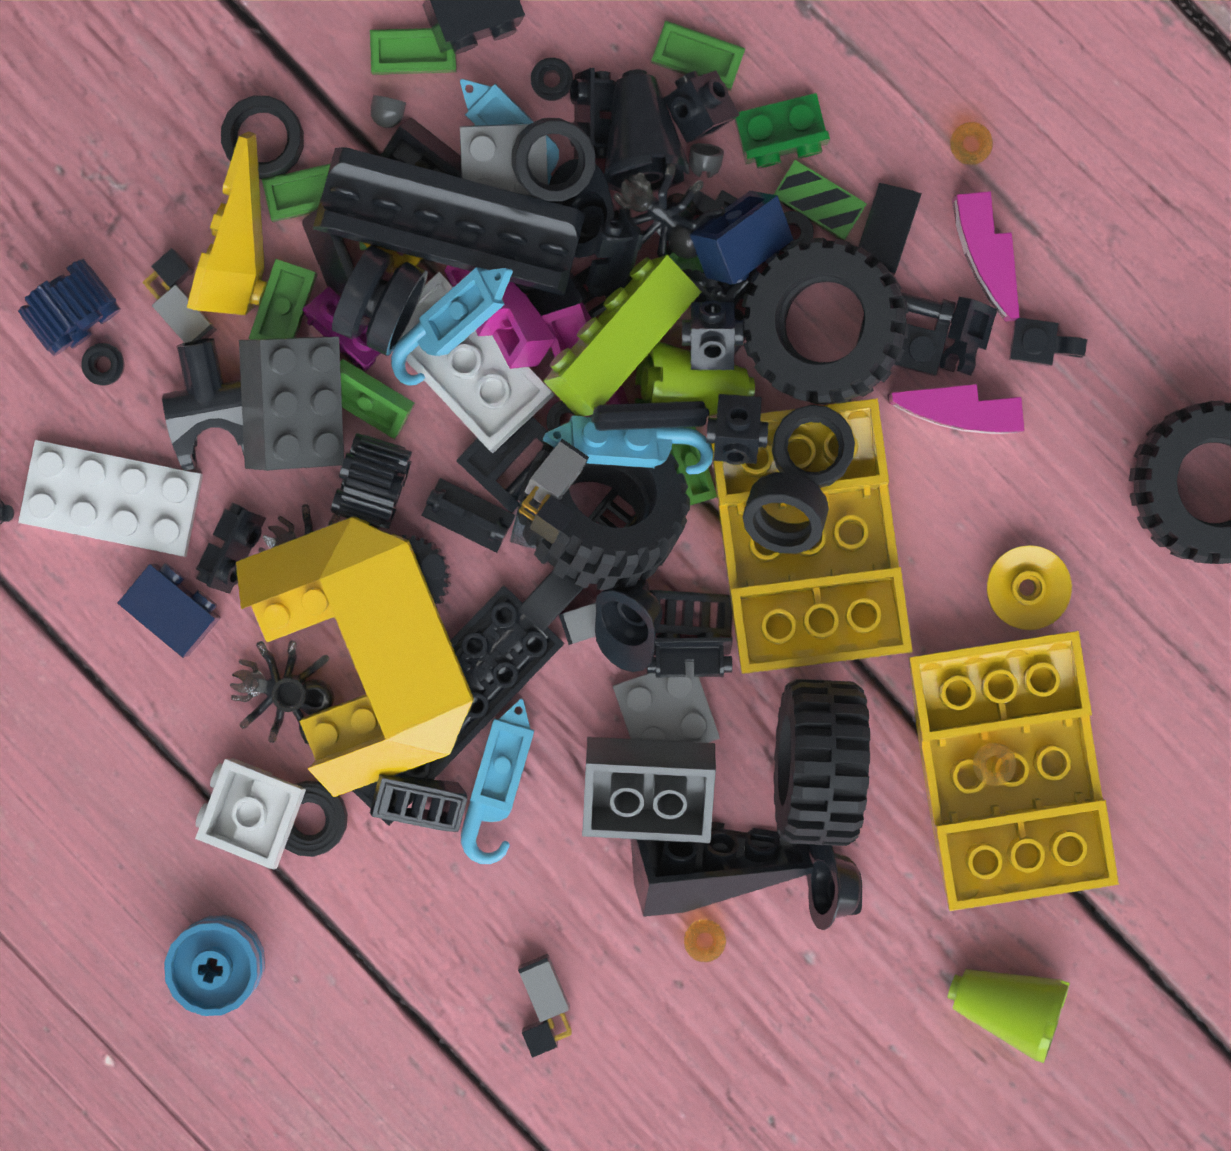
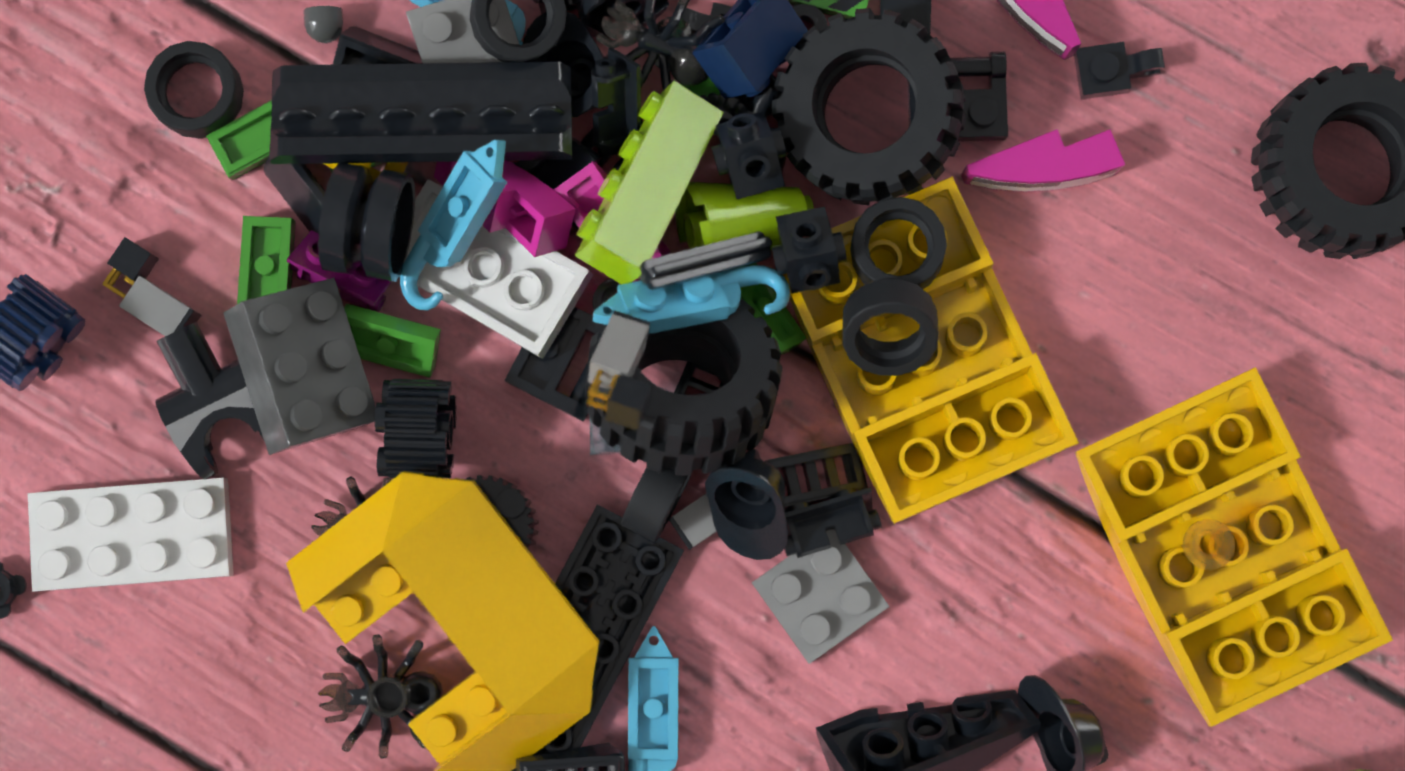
camera: 15 degrees left, 5 degrees down
black plate [81,343,125,386] -> none
dark blue brick [117,563,221,658] -> none
yellow wedge [186,131,267,315] -> none
black hinge [196,502,266,594] -> none
black hinge [421,478,516,553] -> none
dark grey brick [582,737,716,843] -> none
black tyre [774,679,871,846] -> none
black plate [940,297,997,376] -> none
yellow dish [986,545,1072,630] -> none

